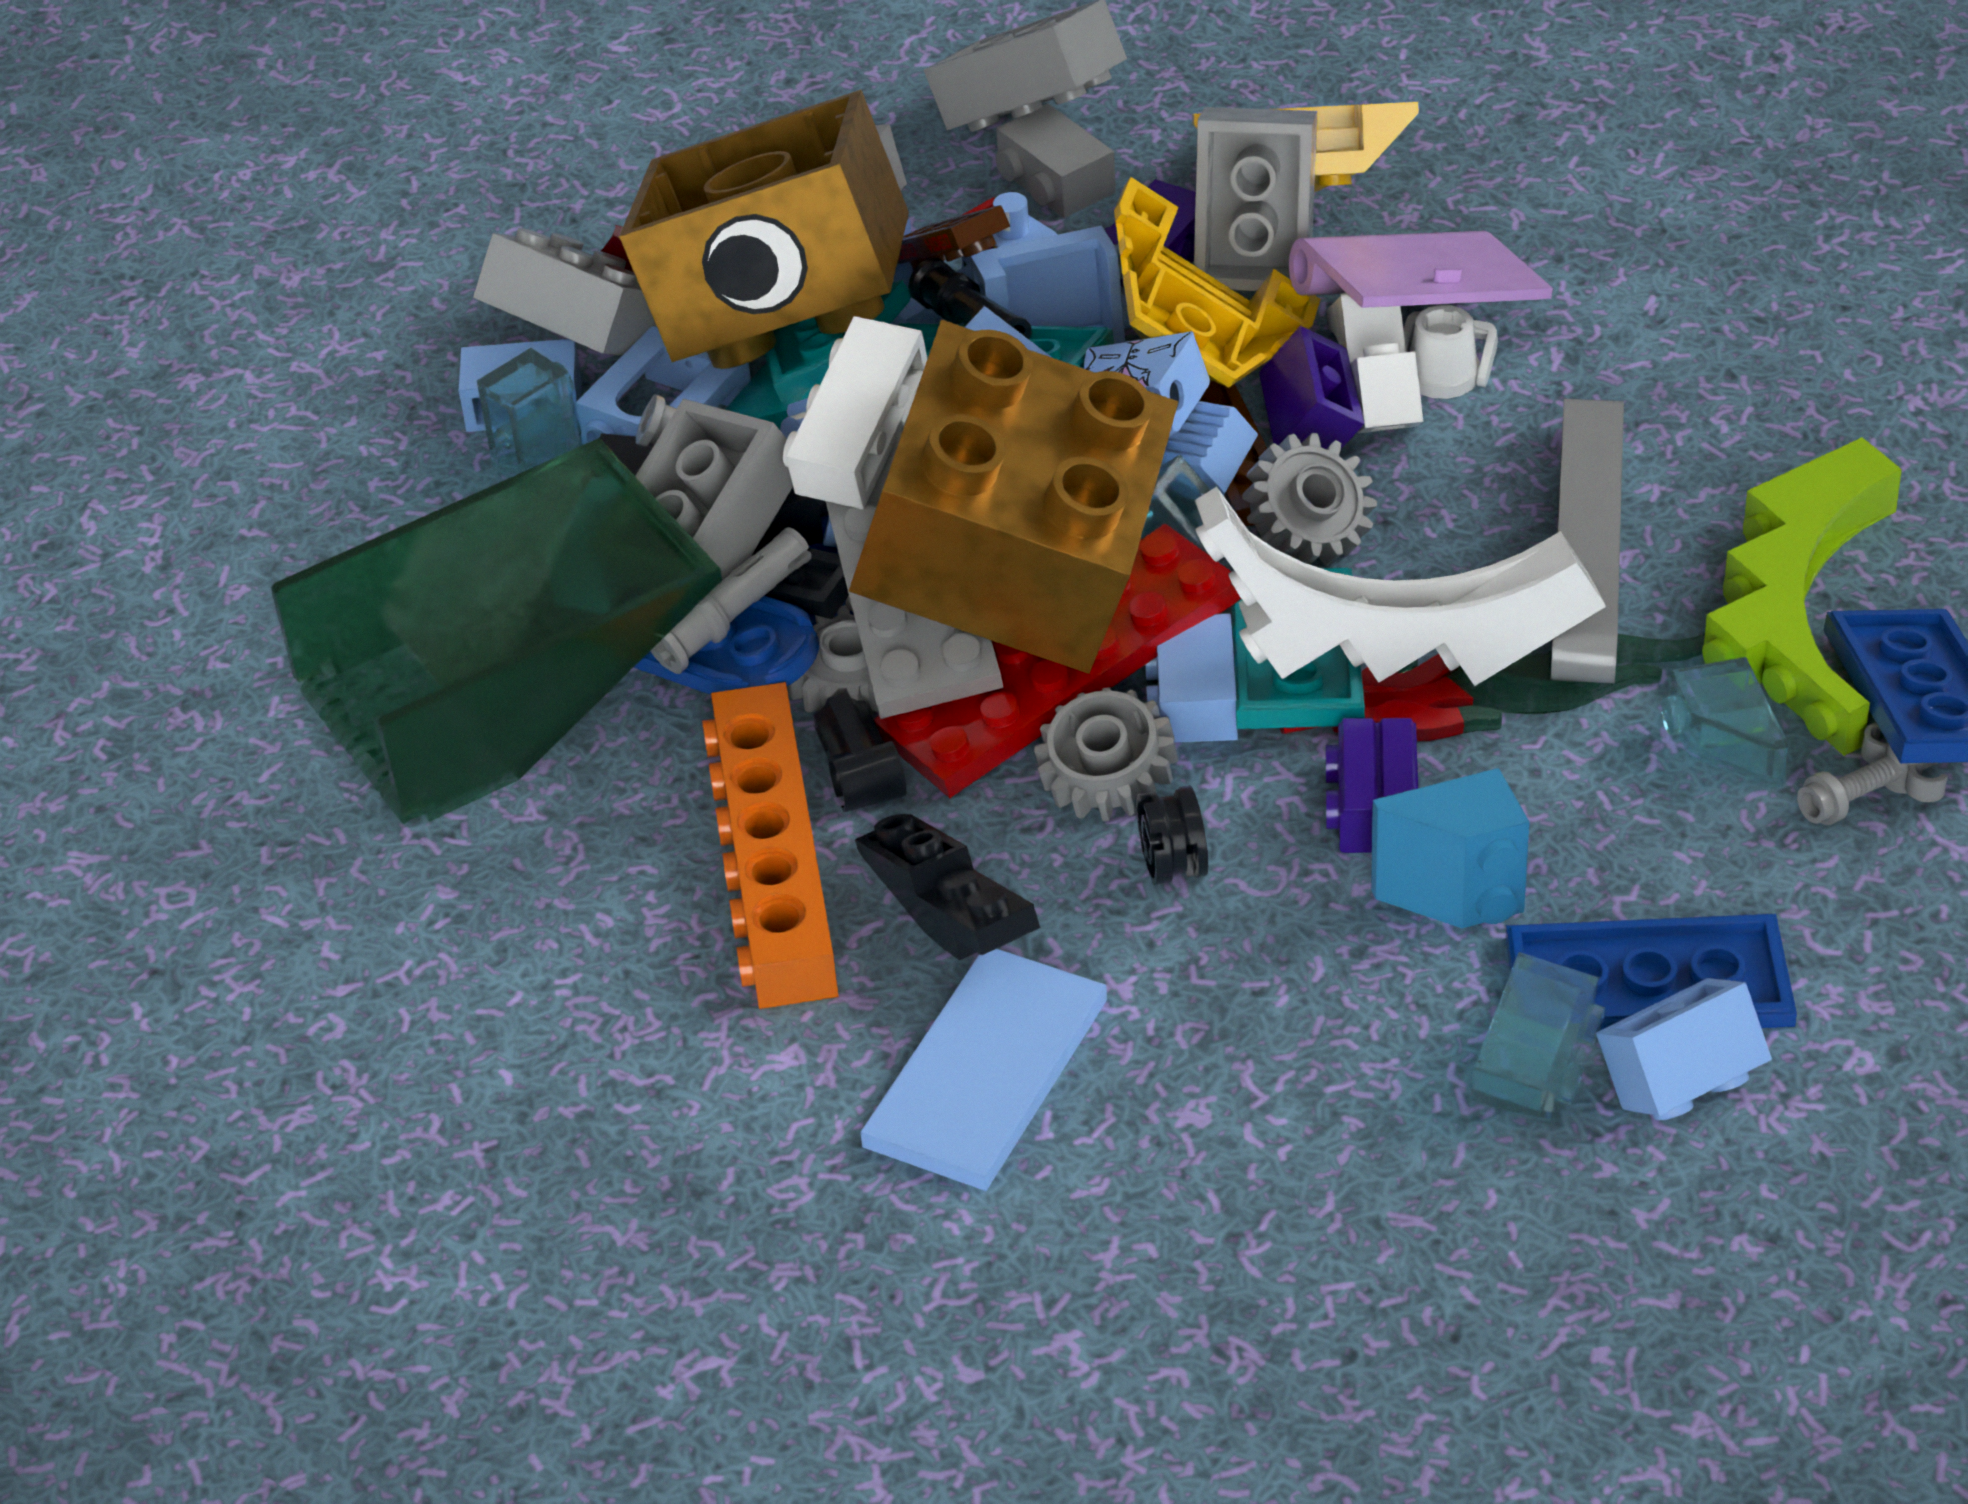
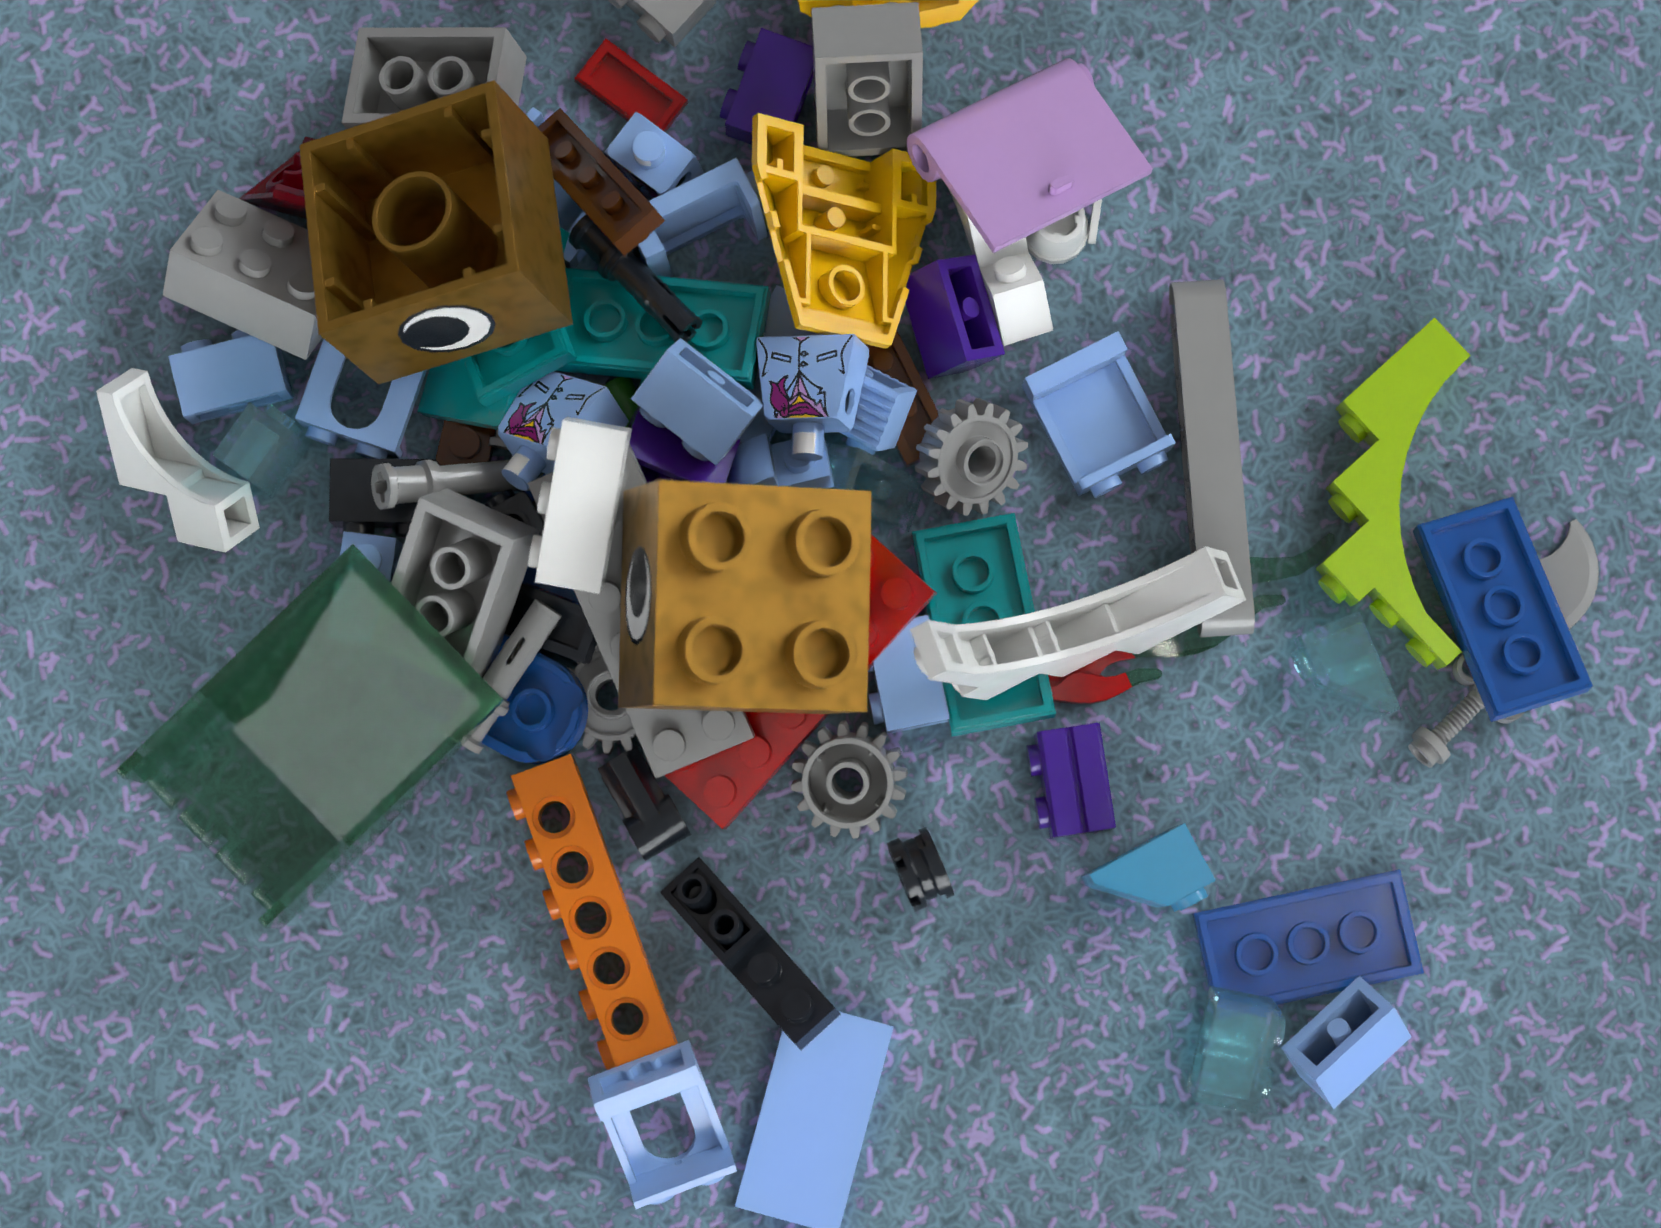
camera: 20 degrees left, 40 degrees up
none -> white arch [96,368,260,553]
none -> light blue panel [588,1040,737,1209]
none -> light blue panel [1022,331,1176,498]

